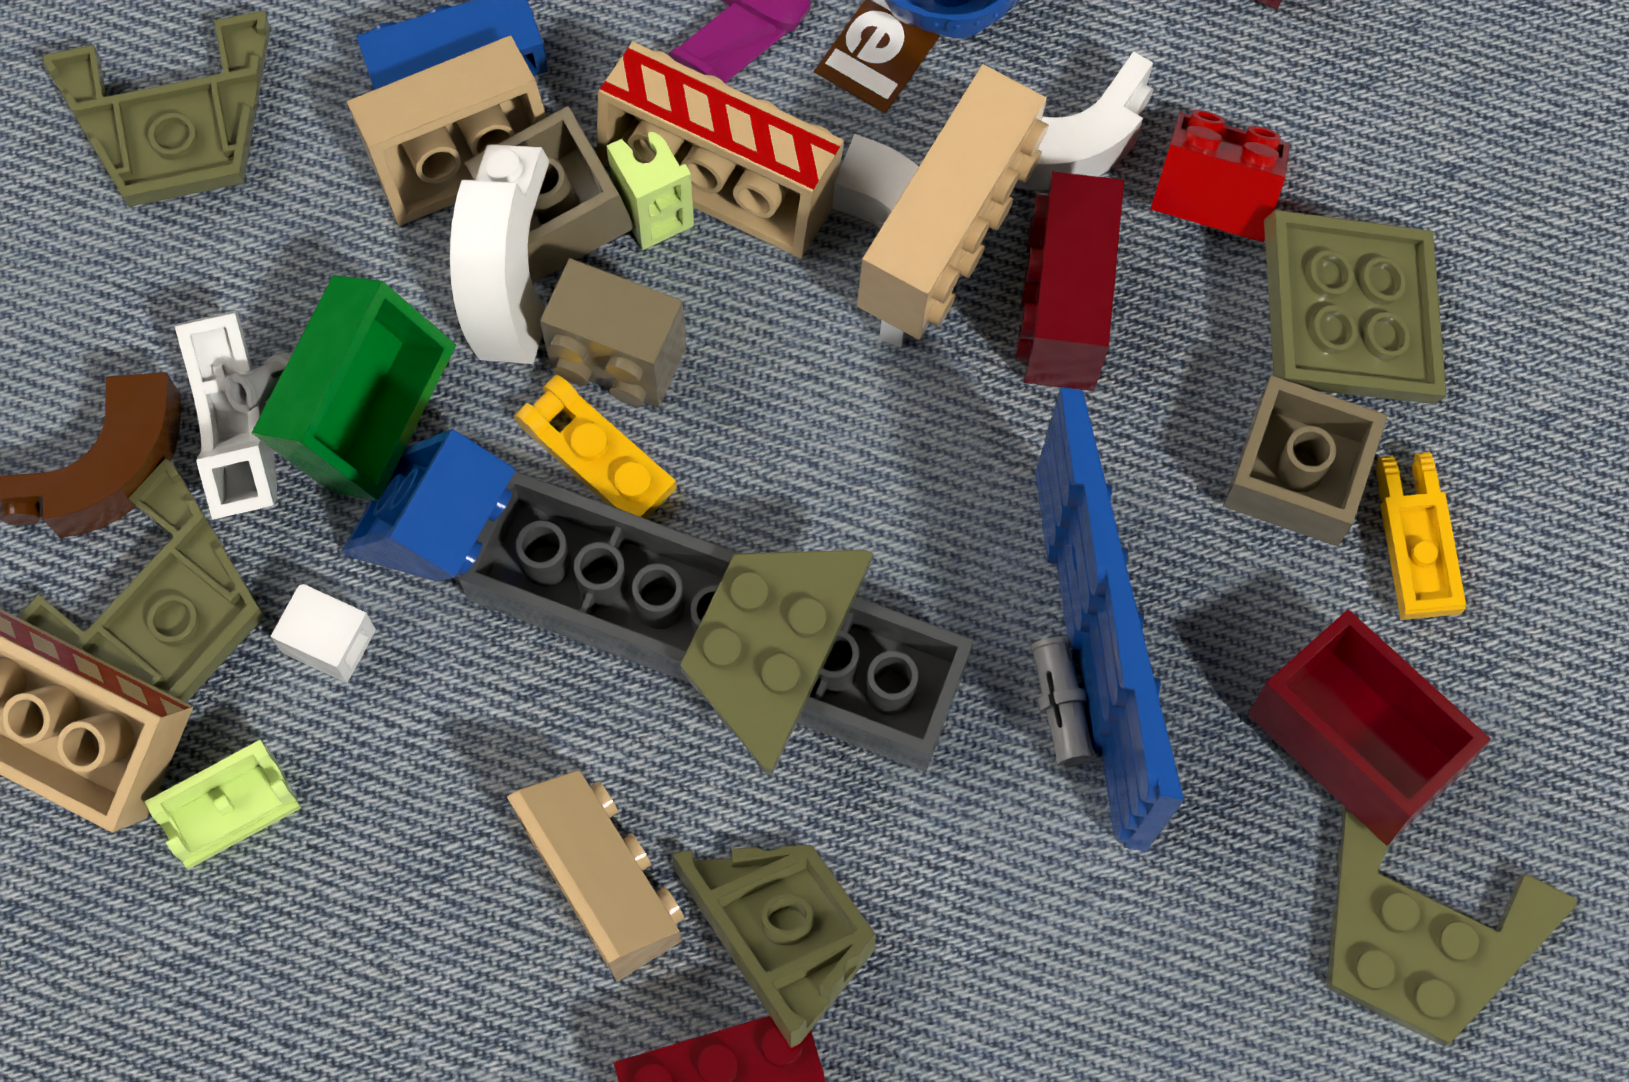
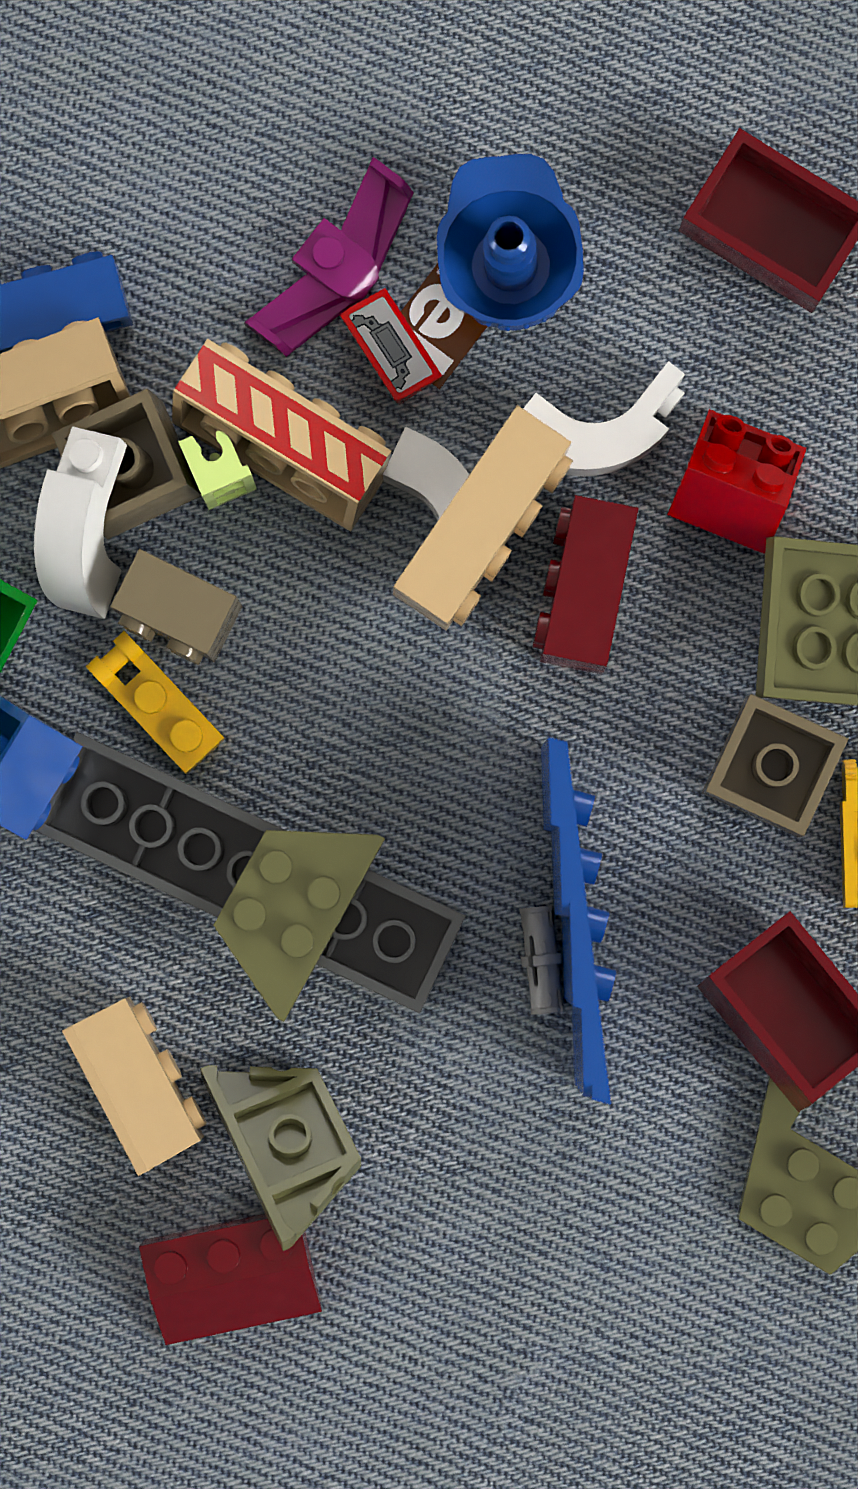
camera: 10 degrees right, 15 degrees up
none -> slope [339,288,443,405]

